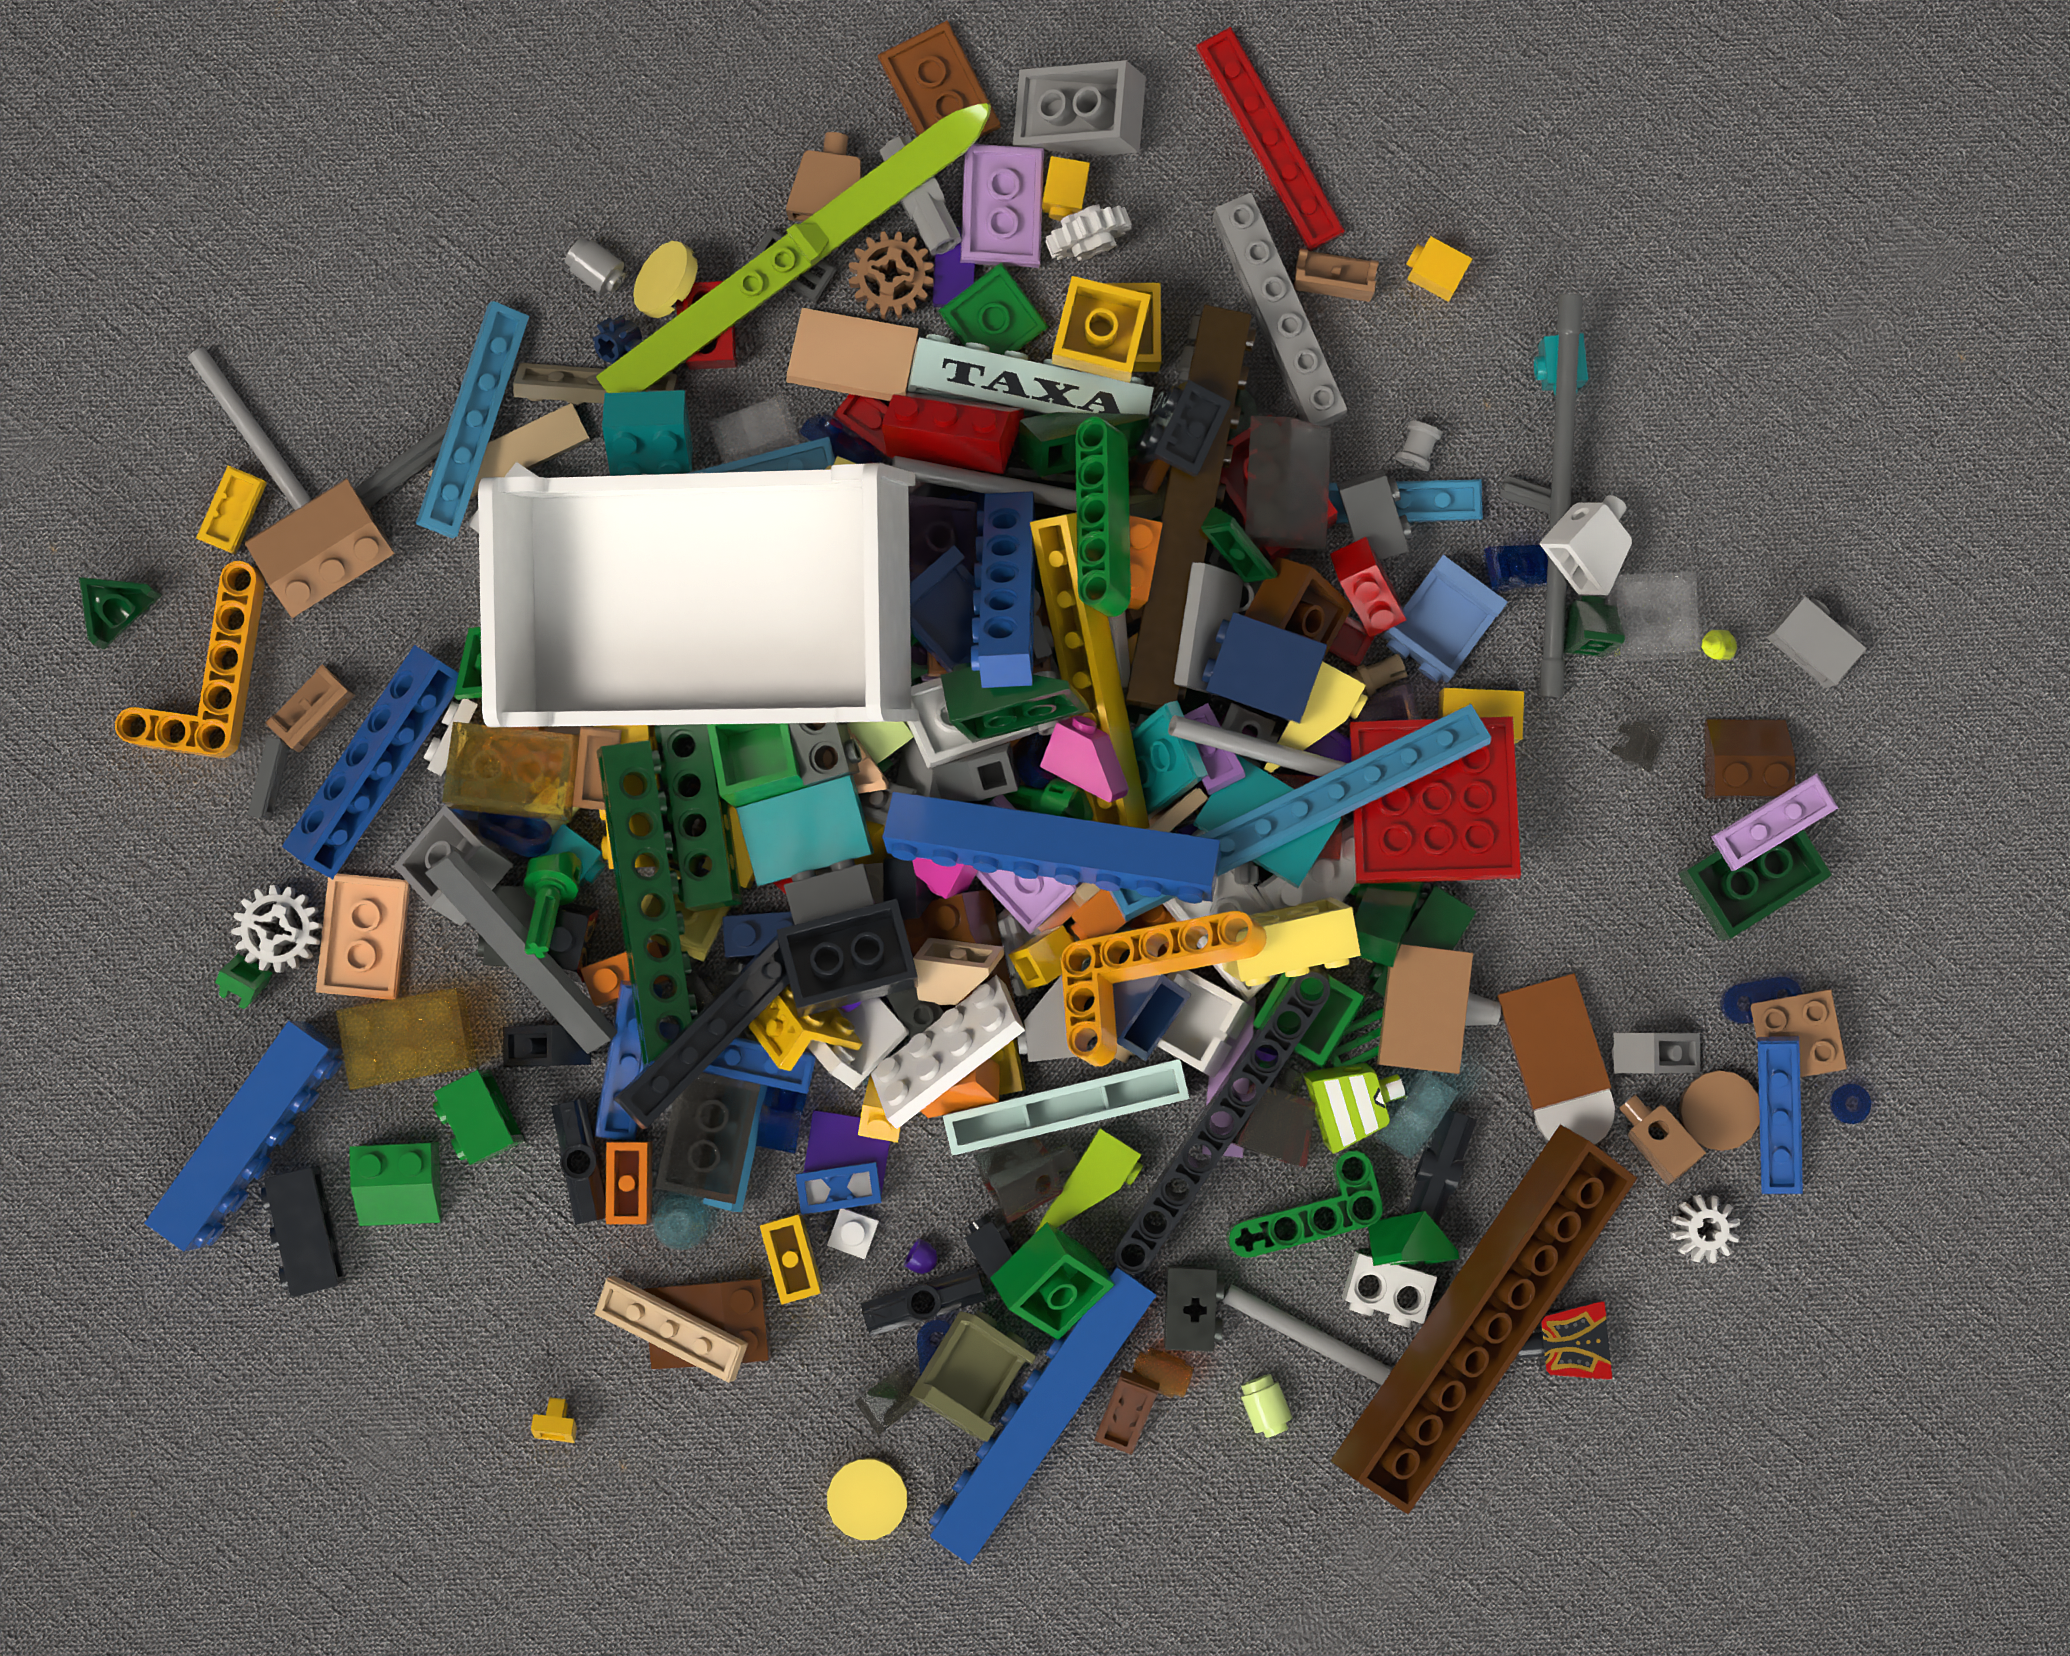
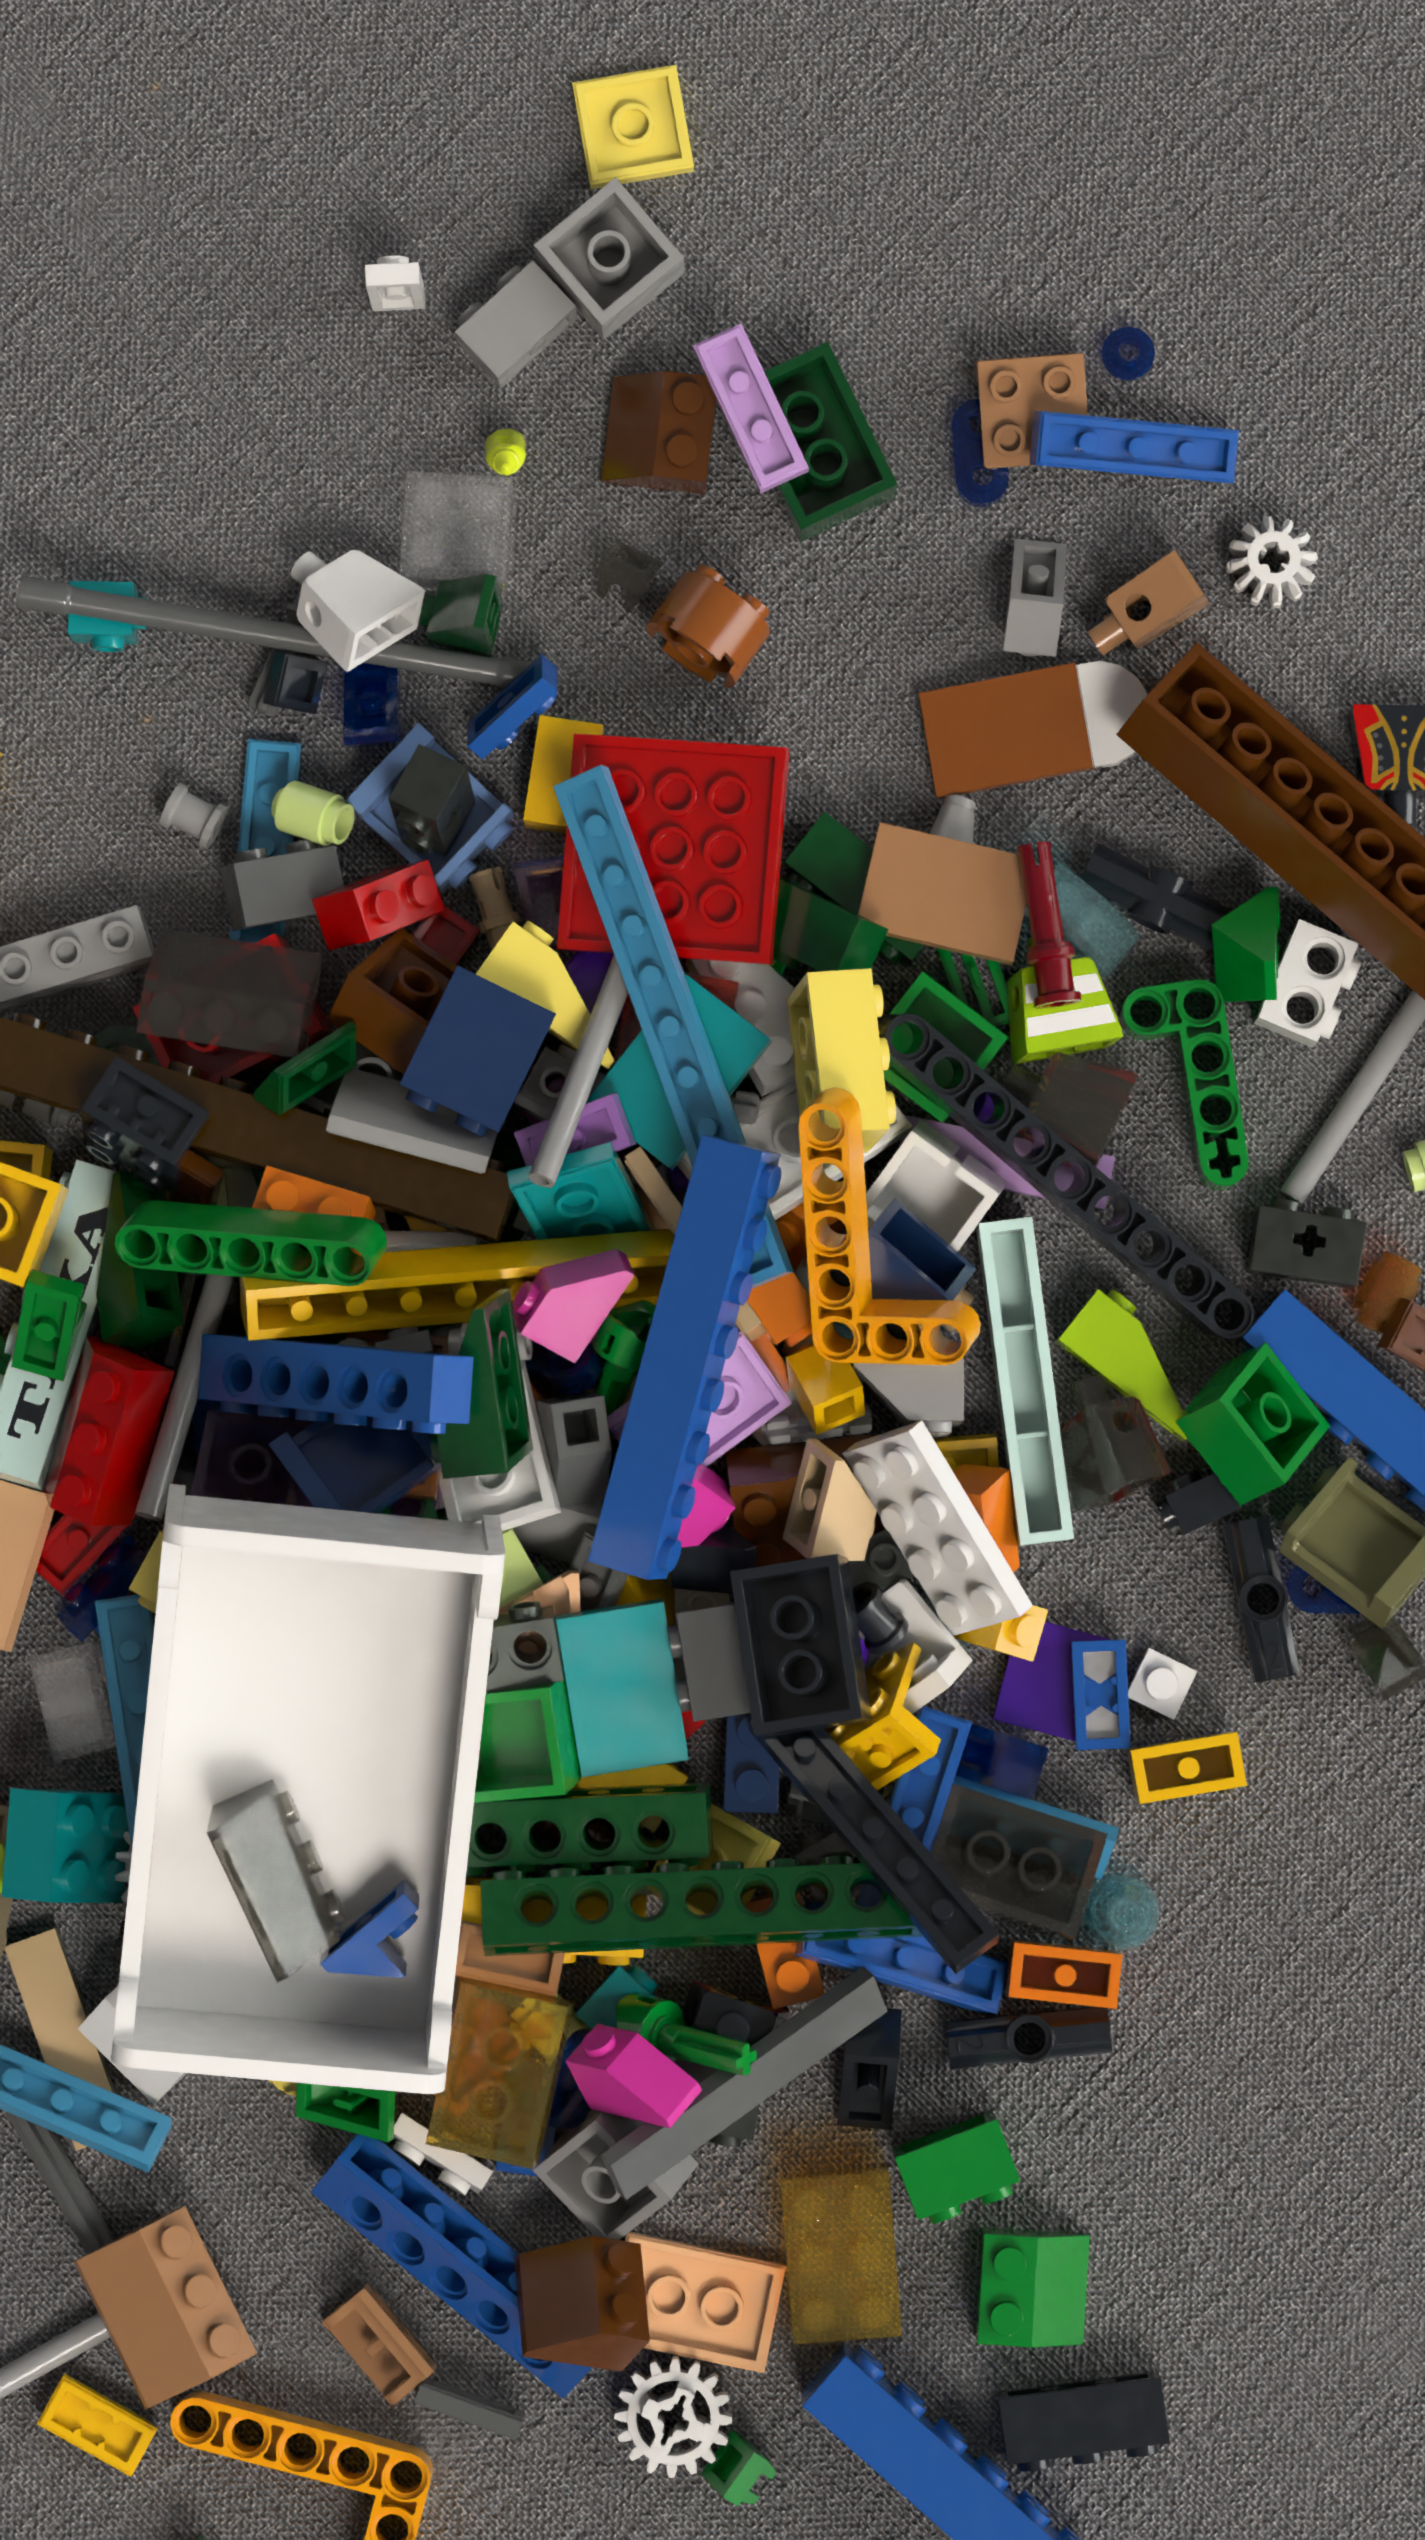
camera: 75 degrees left, 0 degrees up
yellow tile [531,1397,577,1443] -> none
tan tile [594,1275,748,1383] -> none
reddish brown slope [644,1276,772,1369] -> none
dark purple hinge [904,1238,938,1274] -> none
medium nougat tile [1678,1070,1760,1151] -> none
none -> green slope [11,1270,87,1381]
none -> clear smoke slope [207,1779,347,1983]
none -> black tile [263,651,328,714]
none -> yellowish green brick [271,780,355,846]
none -> blue slope [320,1879,419,1978]
none -> white plate [365,255,426,311]
none -> pearl dark grey brick [389,744,476,857]
none -> blue plate [467,654,558,760]
none -> reddish brown slope [515,2236,650,2372]
none -> light grey brick [534,177,685,340]
none -> dark pink slope [566,2024,702,2128]
none -> light yellow tile [572,65,694,190]
none -> dark orange brick [646,564,770,688]
none -> black bush [852,1582,909,1654]
none -> dark red pin [1017,841,1082,1009]

